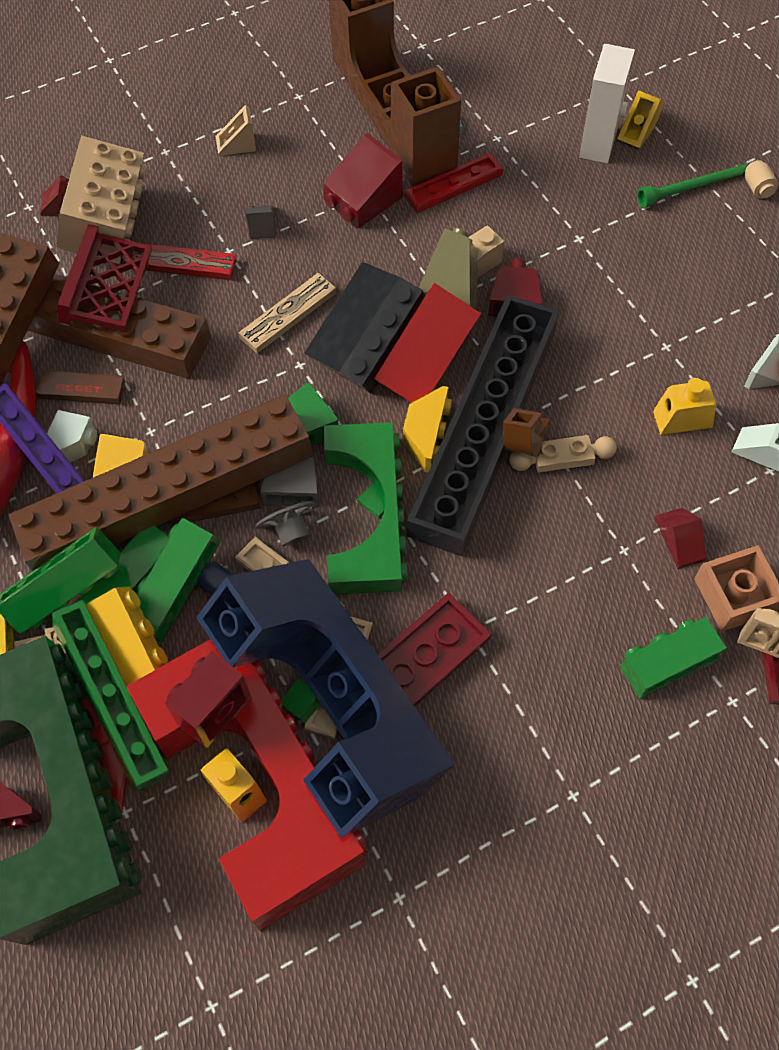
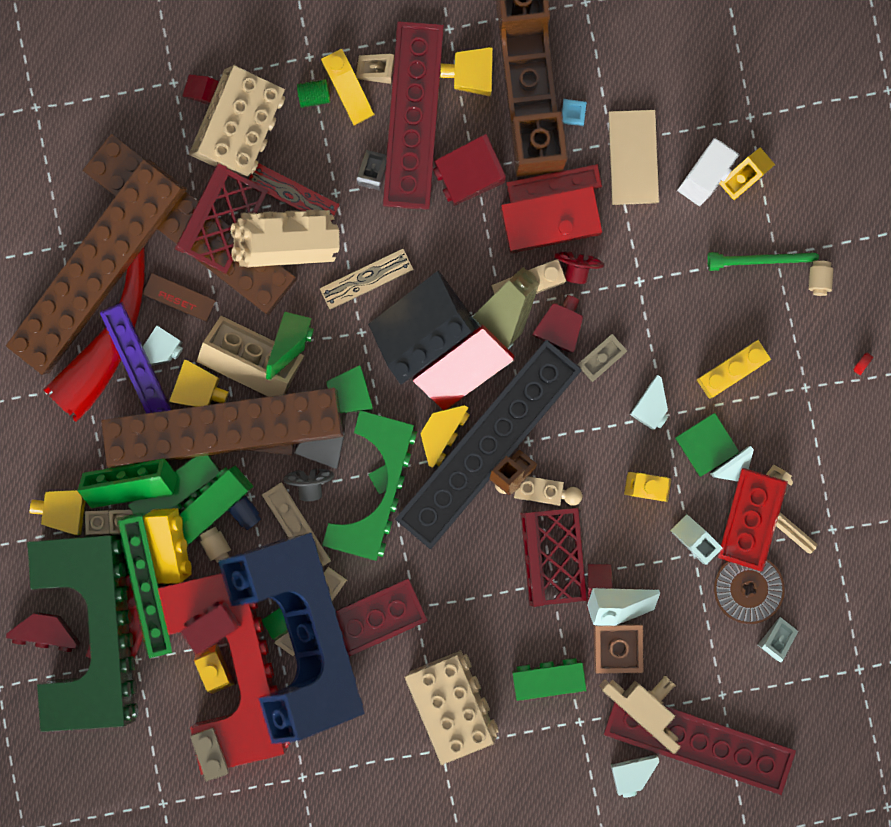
camera: 15 degrees right, 25 degrees up
none -> dark tan plate [190,727,229,781]
none -> tan slope [196,316,304,397]
none -> tan brick [199,527,231,563]
none -> tan brick [231,210,340,267]
none -> green slope [266,312,314,380]
none -> green piece [297,79,330,108]
none -> yellow slope [321,49,374,125]
none -> dark red plate [383,21,444,210]
none -> tan brick [405,650,499,765]
none -> yellow torso [441,48,493,96]
none -> red brick [501,186,602,254]
none -> dark red fence [521,508,587,607]
none -> dark red wheel [555,251,605,284]
none -> dark tan plate [577,334,627,382]
none -> light aqua slope [587,588,660,626]
none -> tan tile [608,110,659,205]
none -> light aqua slope [630,375,668,430]
none -> green tile [675,413,739,477]
none -> yellow brick [696,340,771,399]

